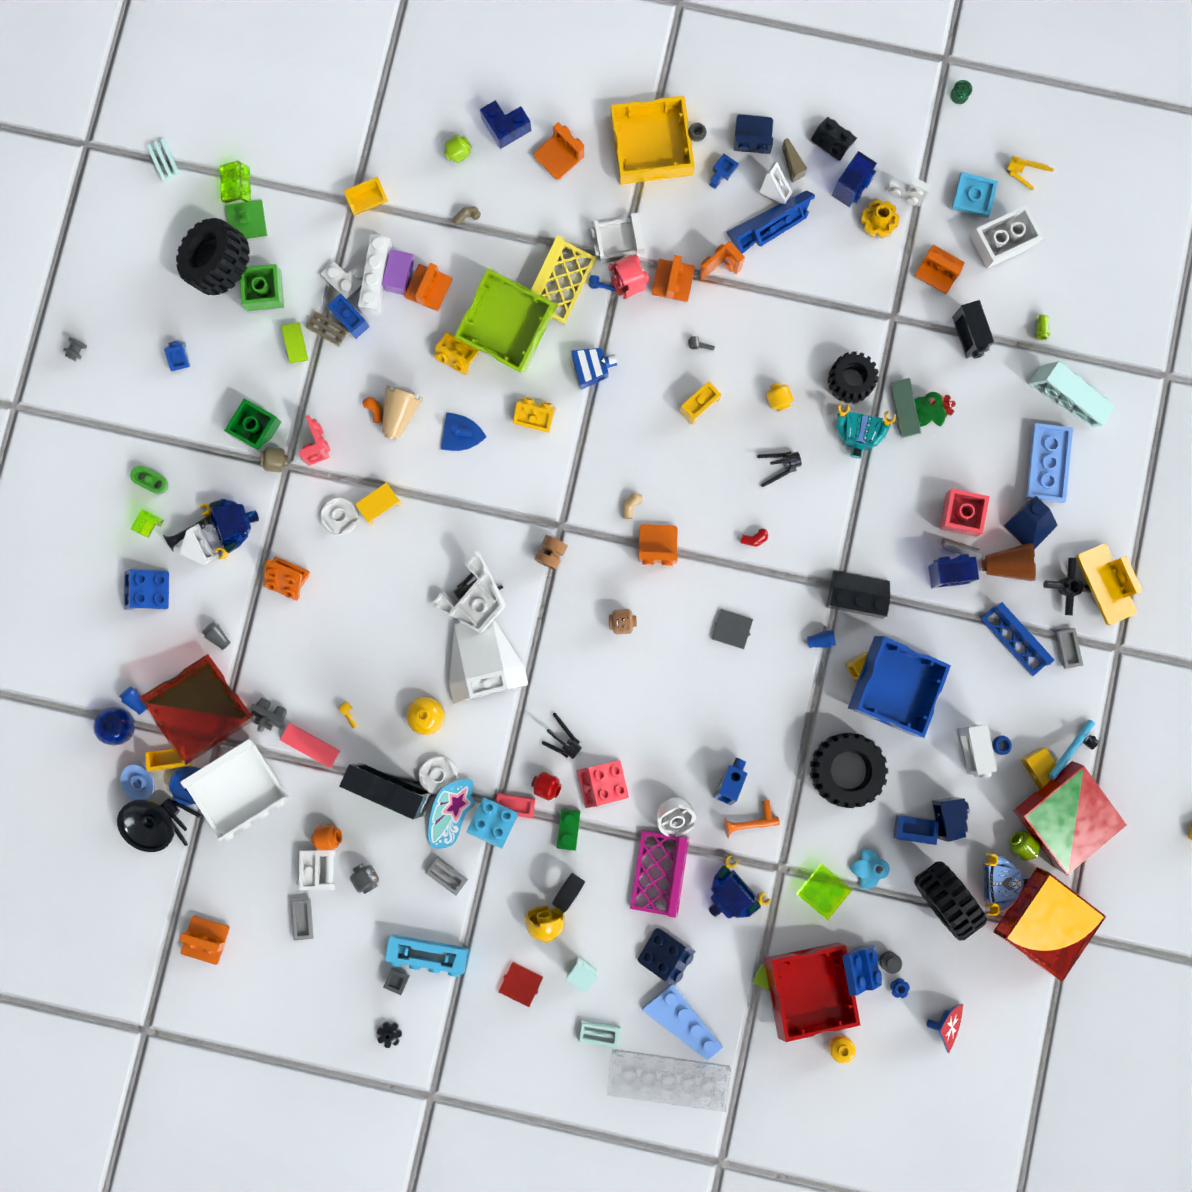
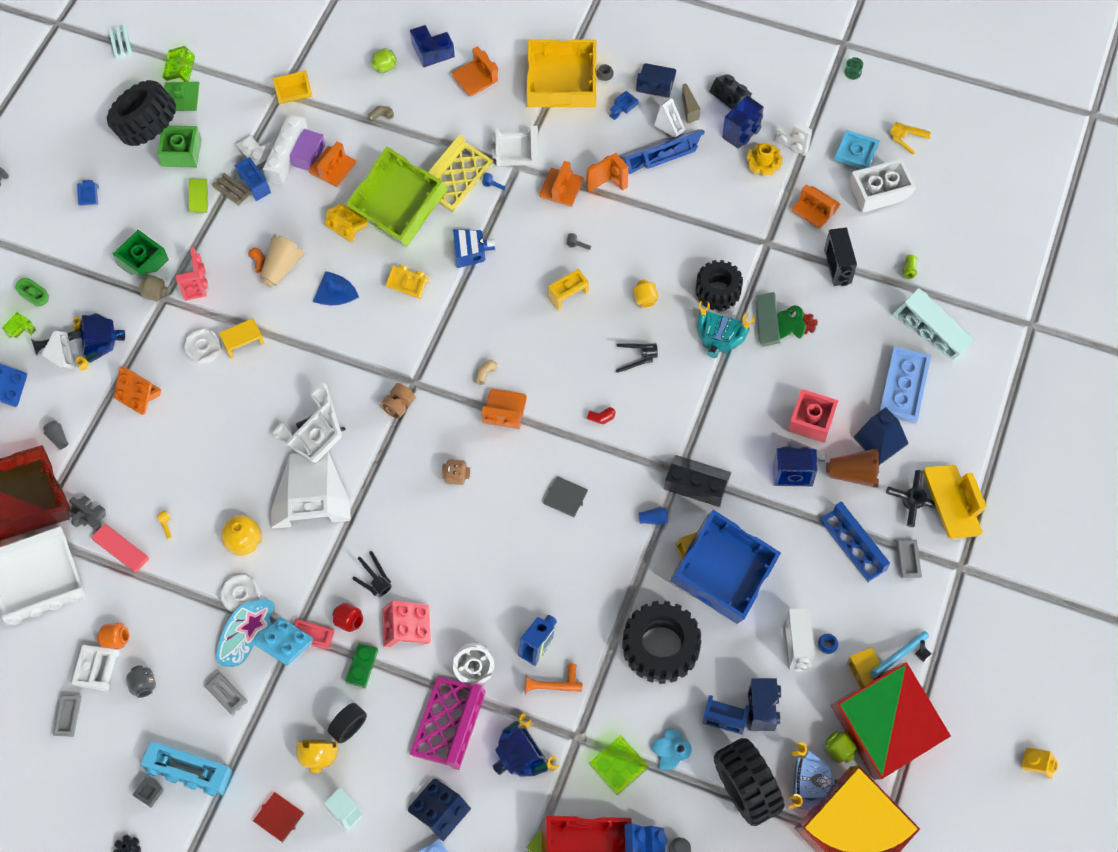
camera: 10 degrees right, 20 degrees down
black tile [339,763,433,820] -> none
coral brick [608,254,649,299] -> none

